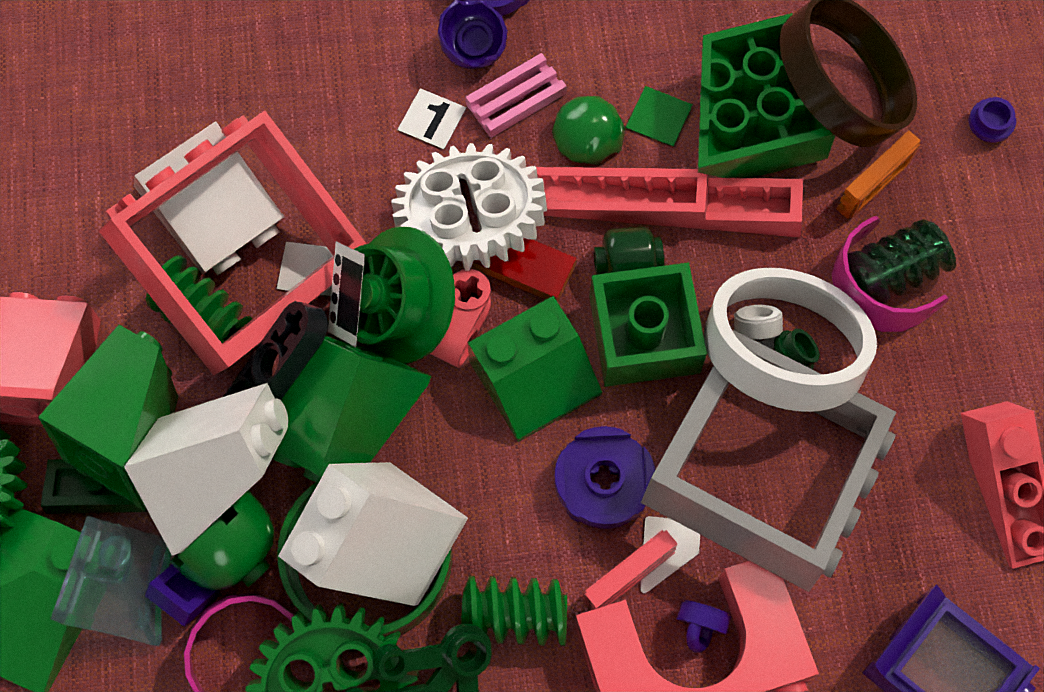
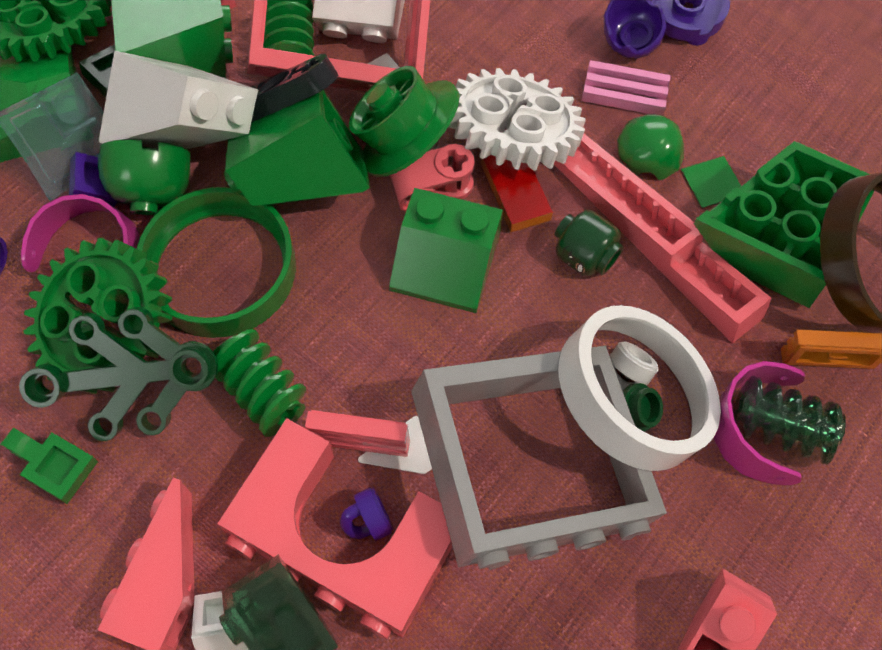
camera: 45 degrees right, 5 degrees down
white slope [278,462,468,606] -> none
black sticker [328,241,365,347] -> none
white sticker [397,88,467,149] -> none
dark purple plate [554,426,655,529] -> none
green brick [589,262,707,387] -> none

